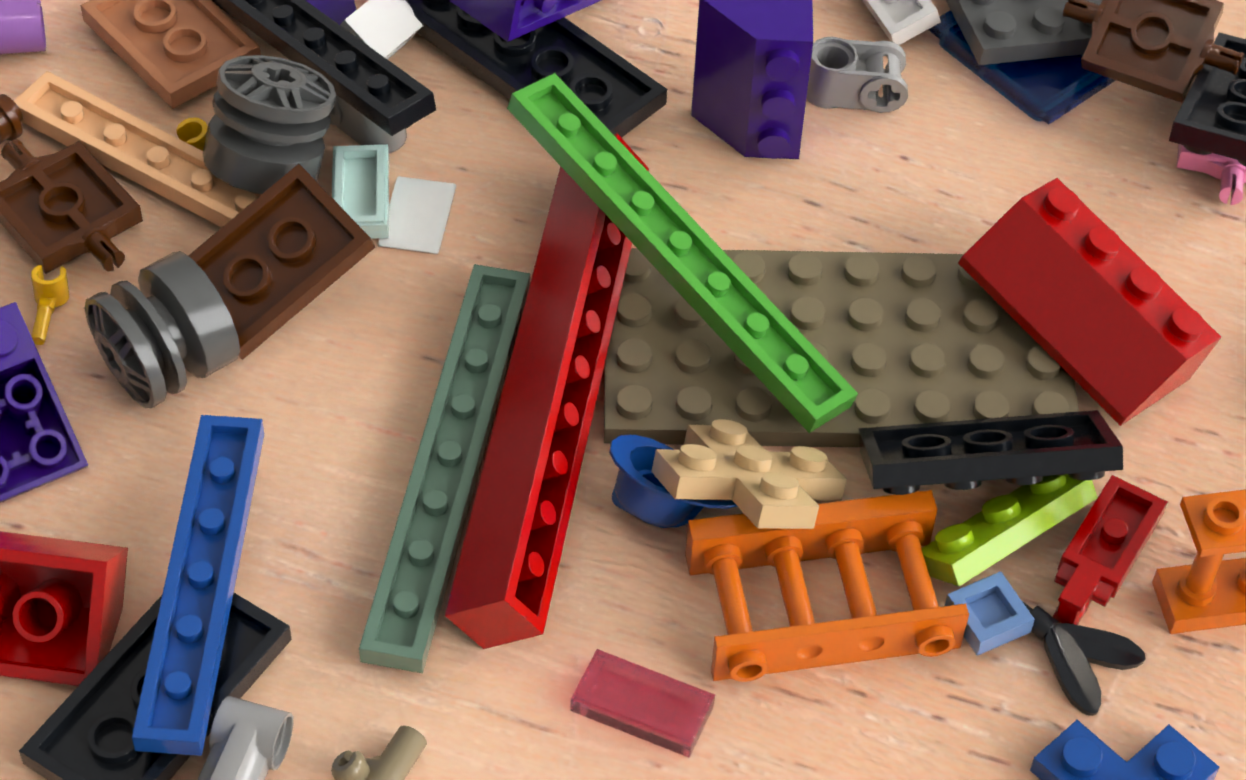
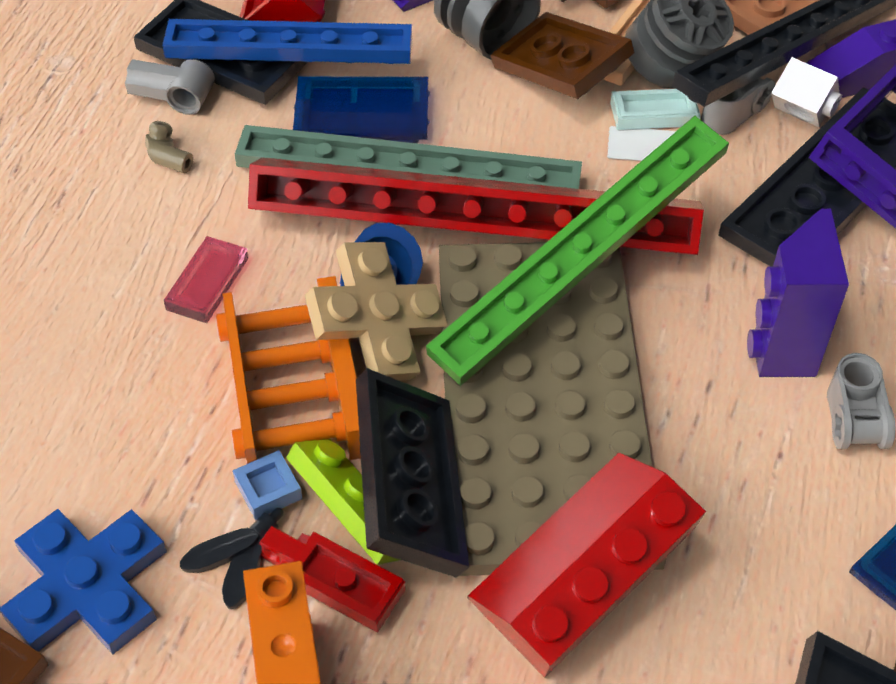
camera: 90 degrees right, 0 degrees up
none -> clear blue piece [293,76,430,143]

